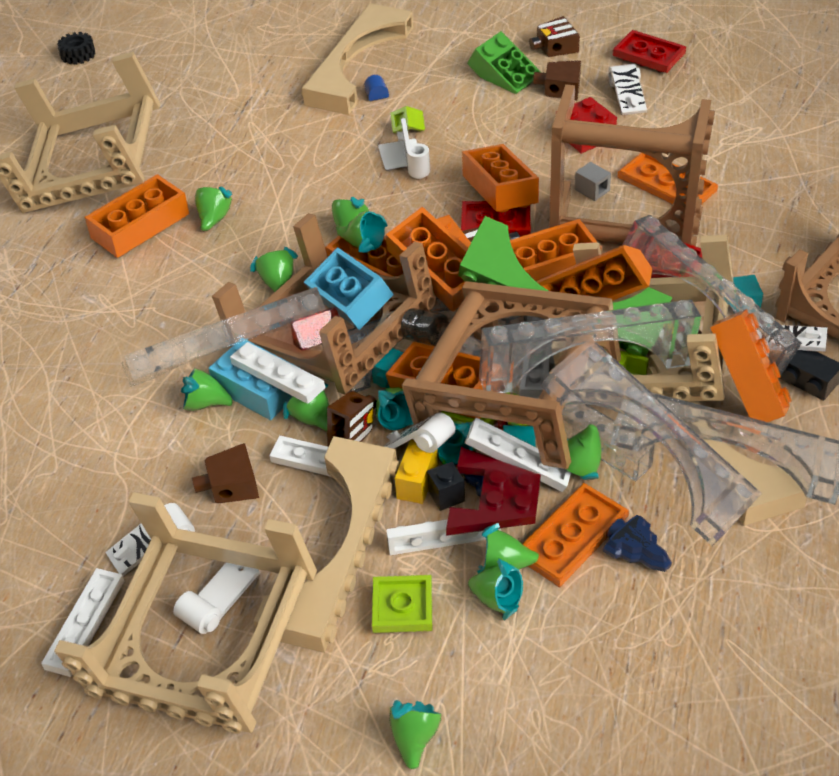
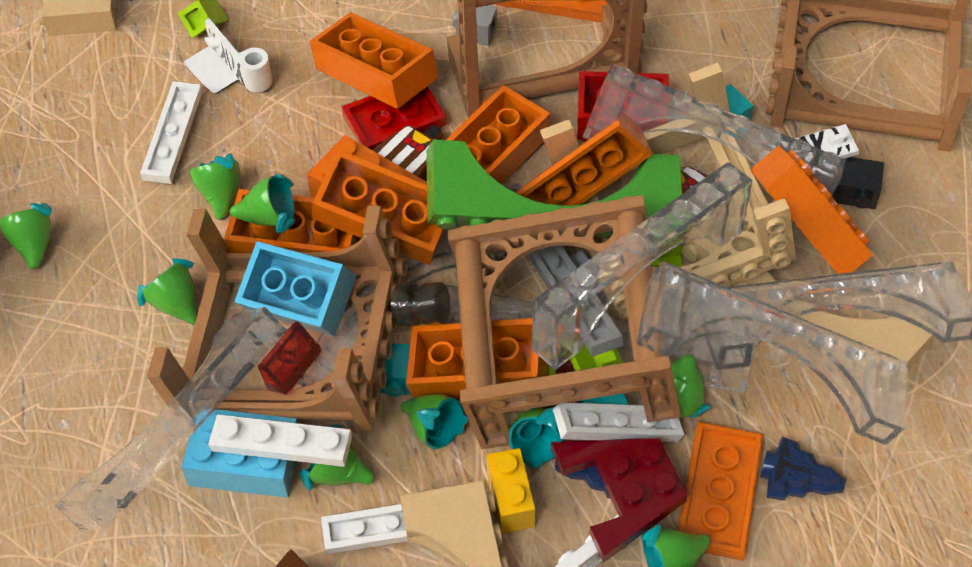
camera: 30 degrees left, 10 degrees up
bright green hat [181,368,233,411] -> none
reddish brown torso [327,391,377,447] -> none
white door [383,413,456,453] -> none
black brick [427,462,465,511] -> none
none -> white plate [140,81,202,184]

